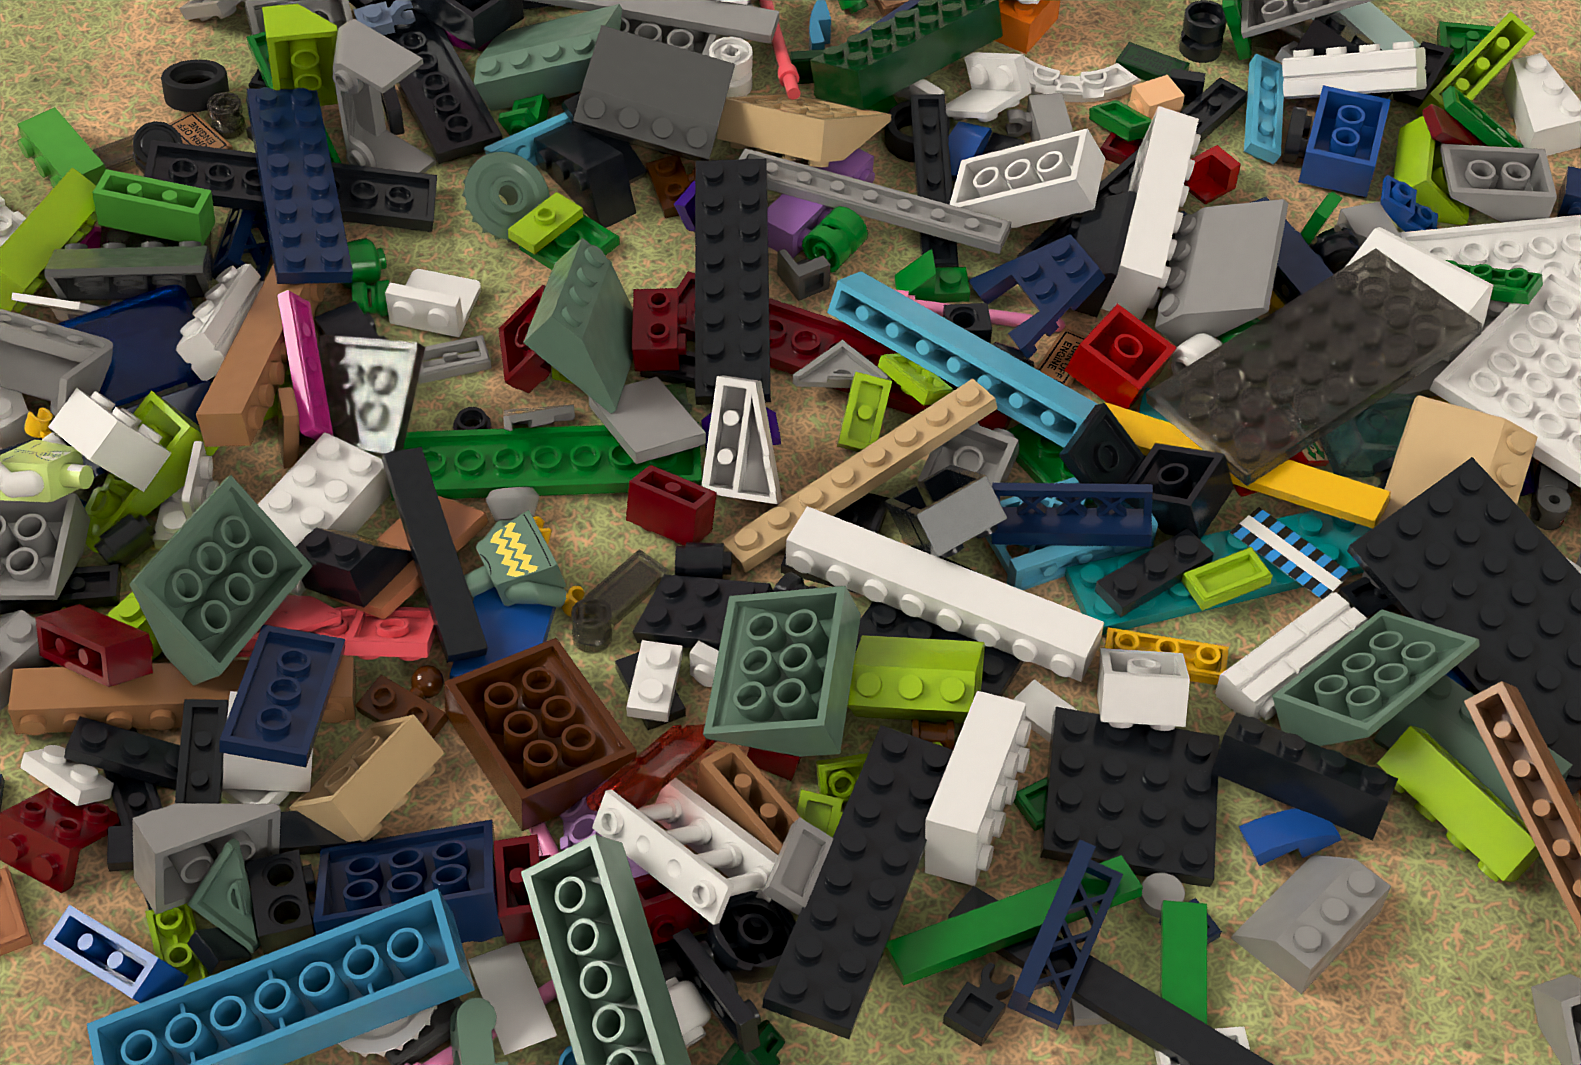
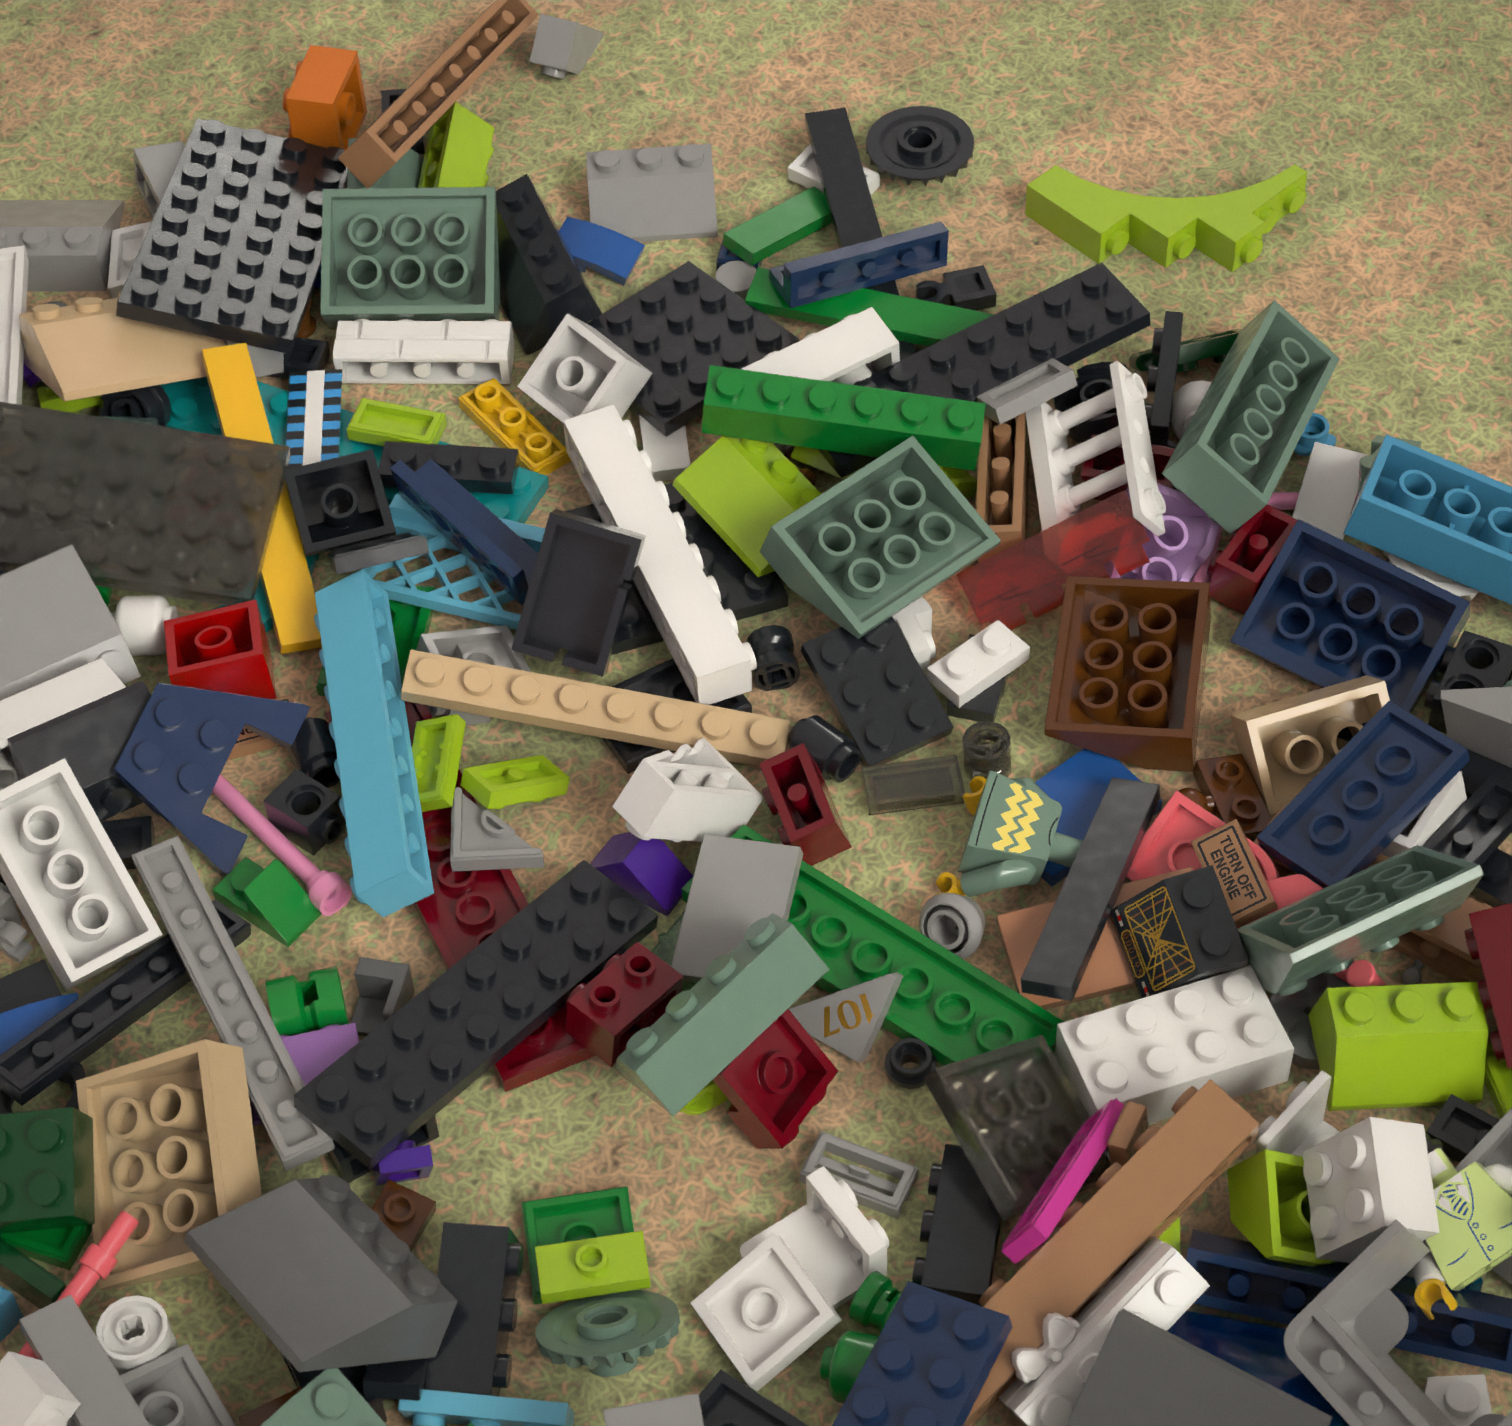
camera: 135 degrees left, 0 degrees up
none -> white plate [690,1232,842,1391]
none -> green brick [701,365,986,471]
none -> white piece [1011,1313,1079,1383]
none -> medium nougat tile [1191,819,1279,928]

